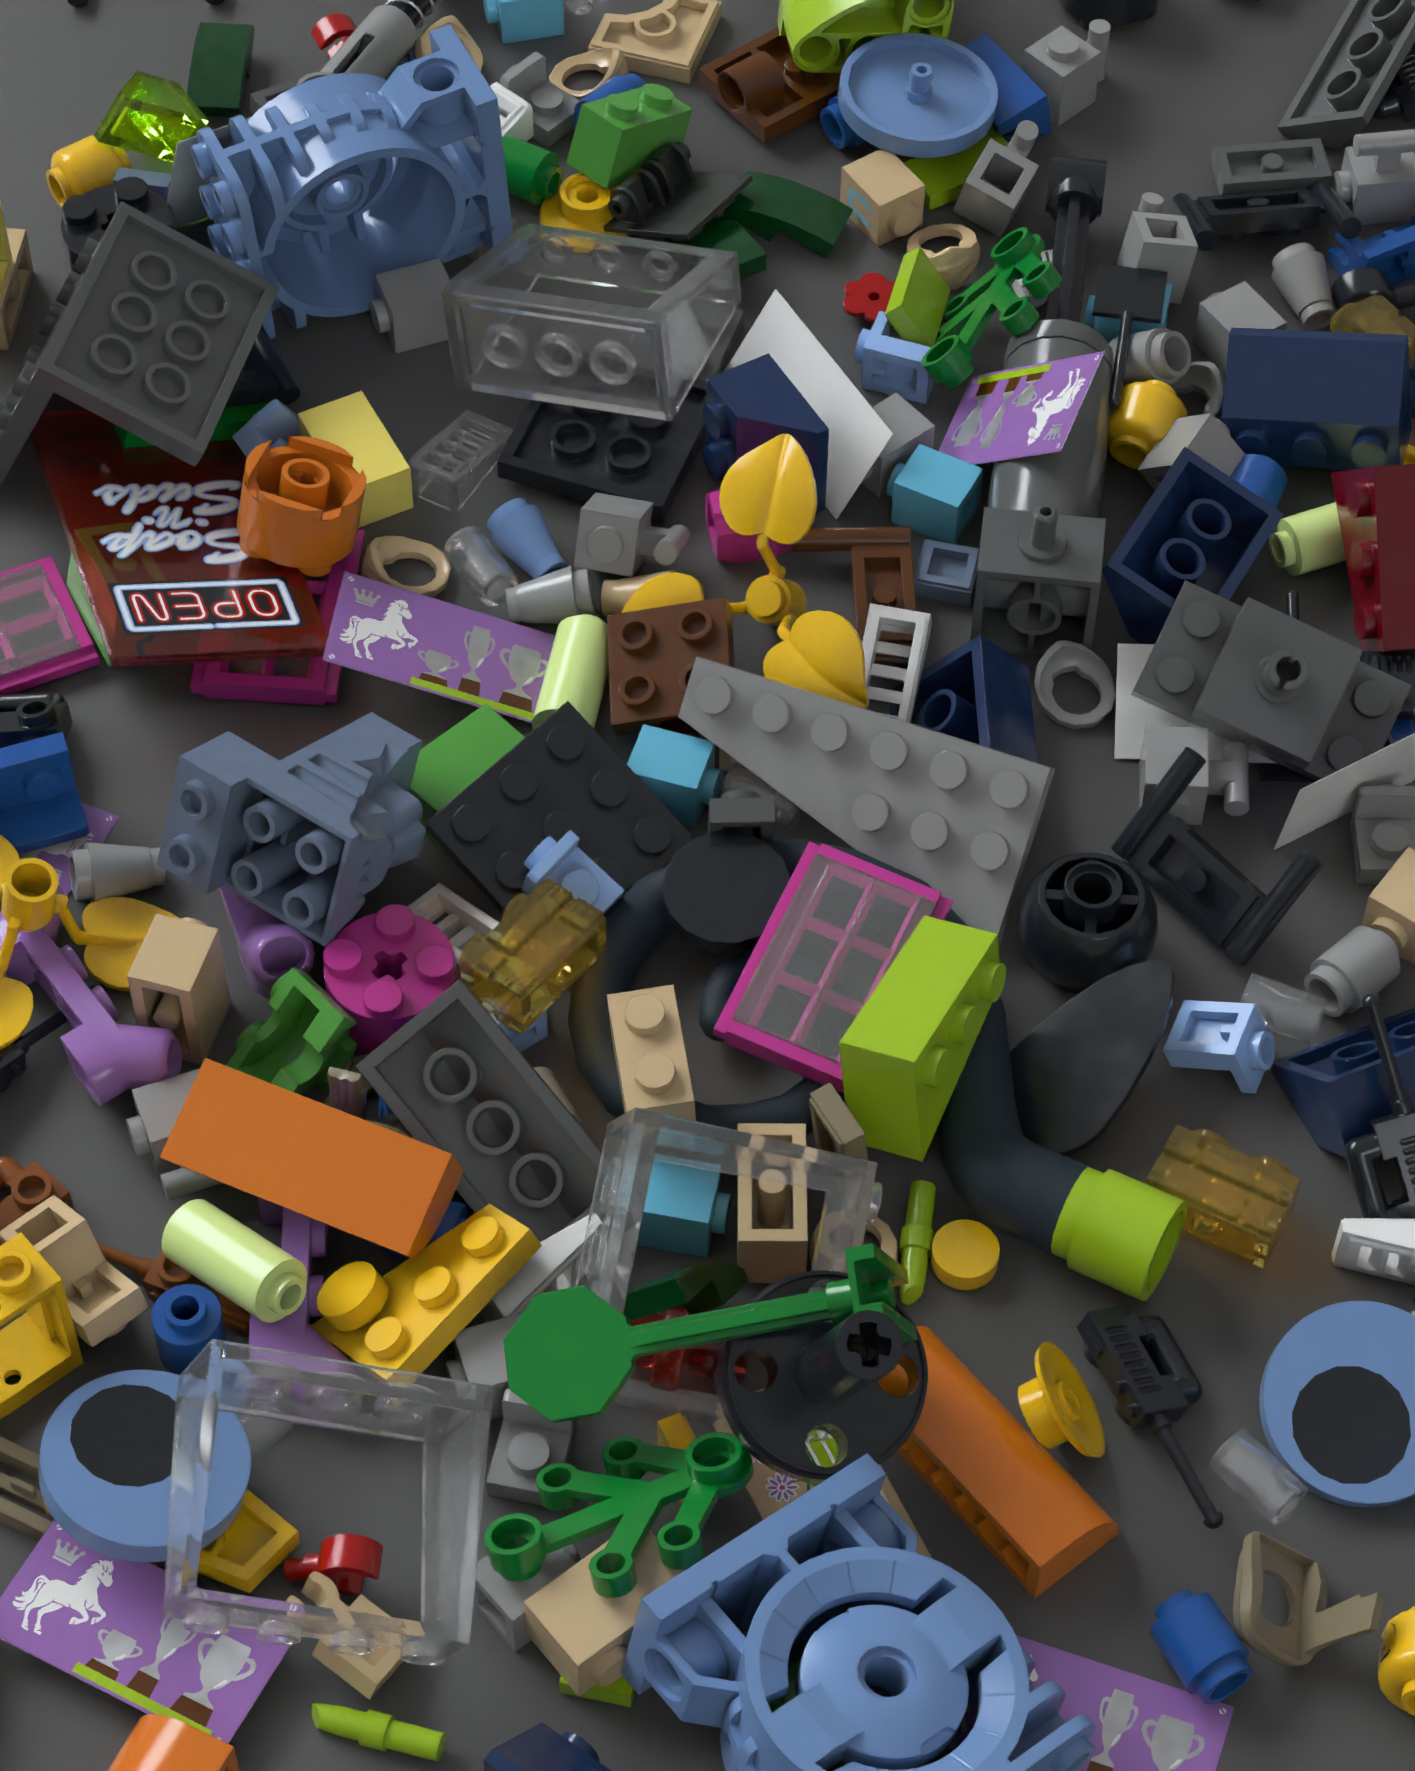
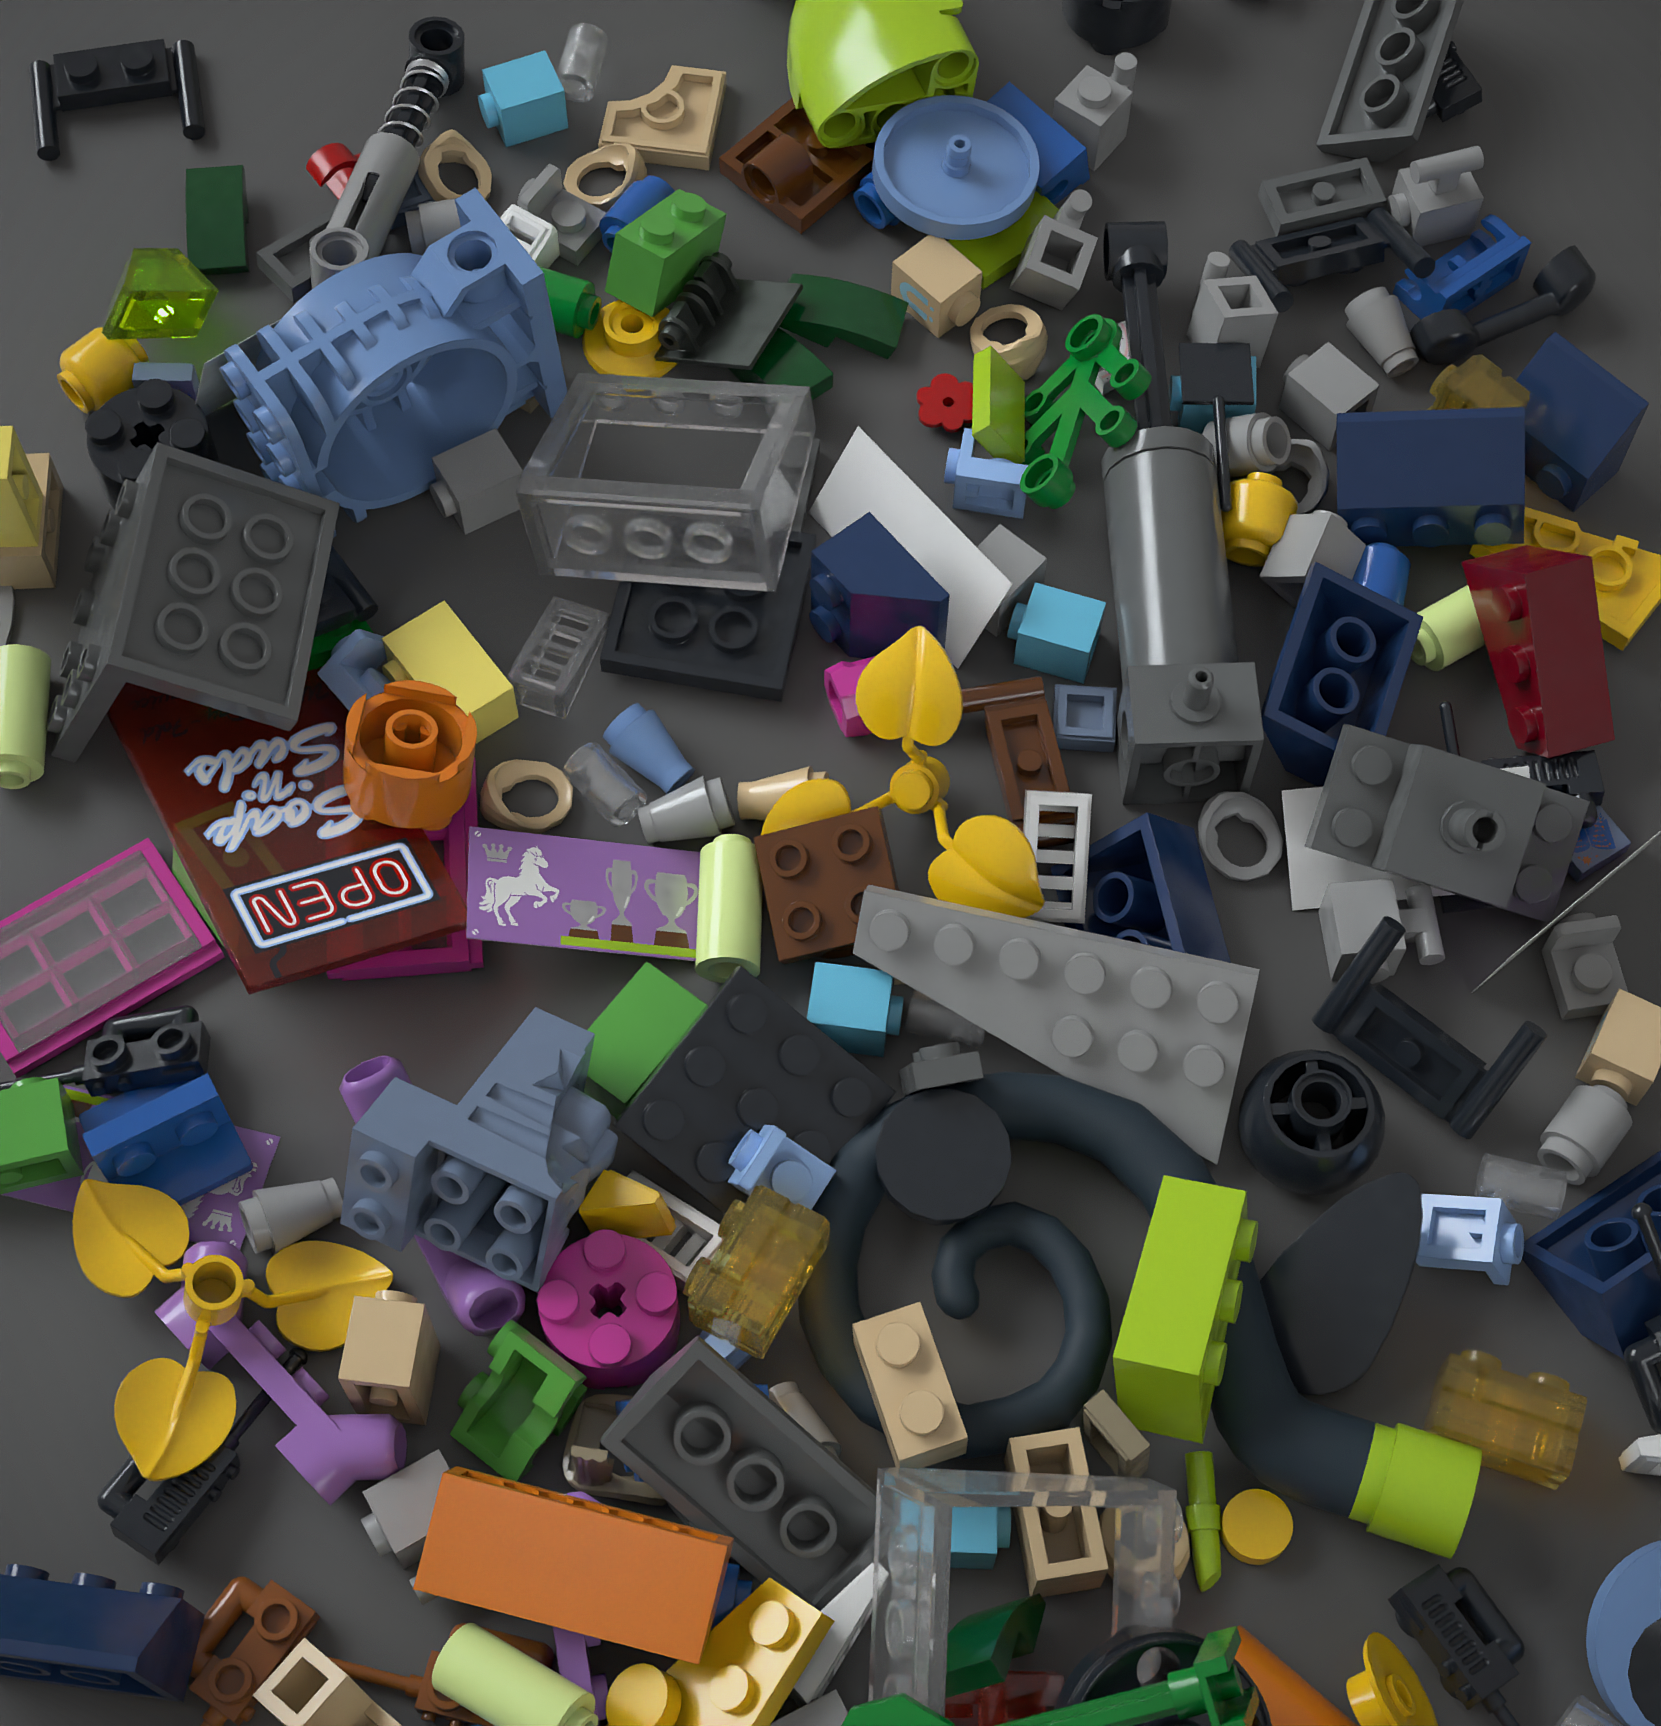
camera: 10 degrees left, 10 degrees up
light grey brick [574,492,690,577] -> none
clear piece [713,841,953,1093] -> none
medium lavender sticker [939,351,1105,465] -> none
none -> yellow slope [579,1169,677,1238]

